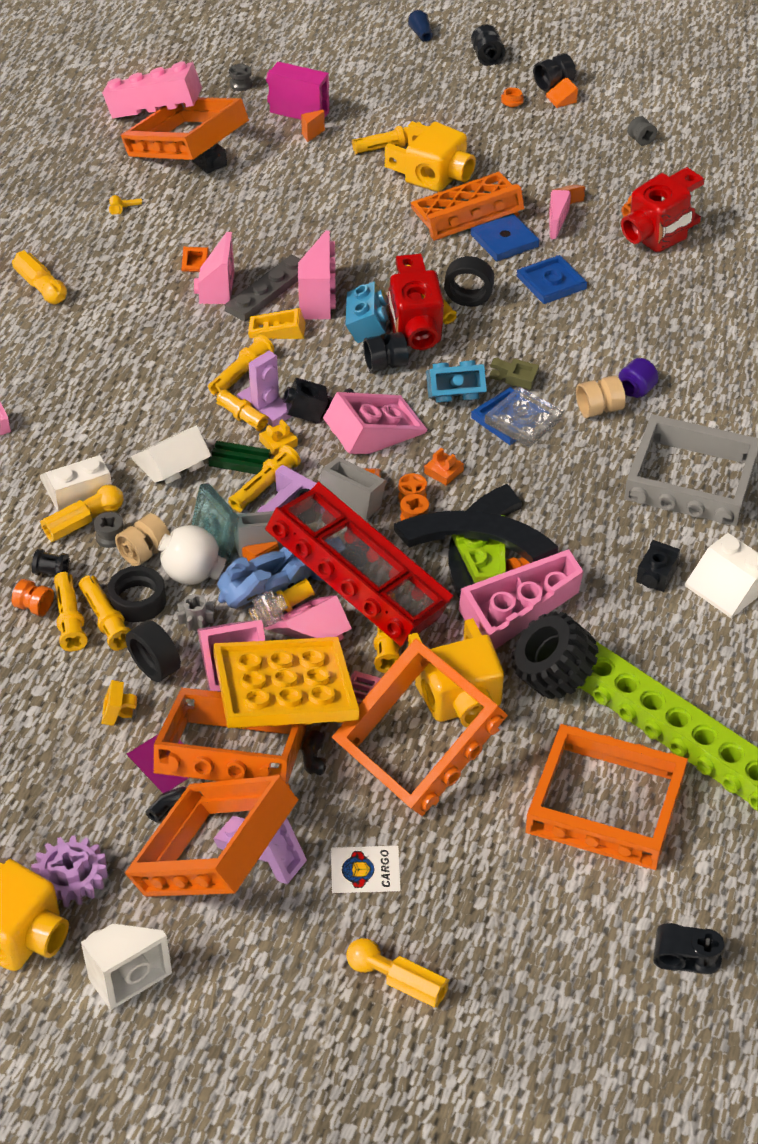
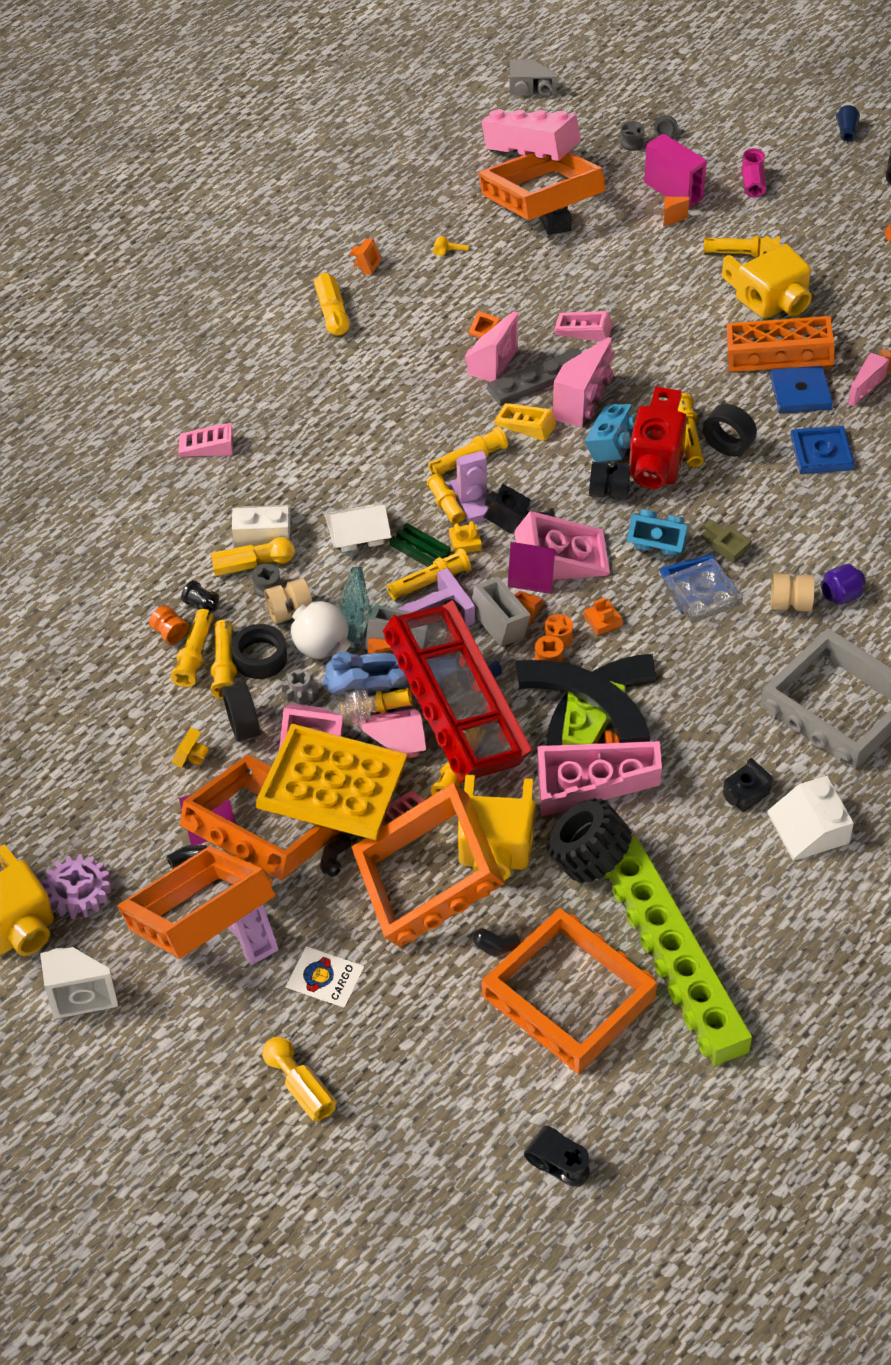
camera: 25 degrees right, 5 degrees up
none -> orange tile [349,238,382,274]
none -> black arm [473,928,521,957]
none -> magenta sticker [507,541,555,594]
none -> light grey slope [509,59,557,96]
none -> bright pink slope [554,311,612,342]
none -> dark grey plate [654,115,678,138]
none -> dark pink piece [741,148,766,197]

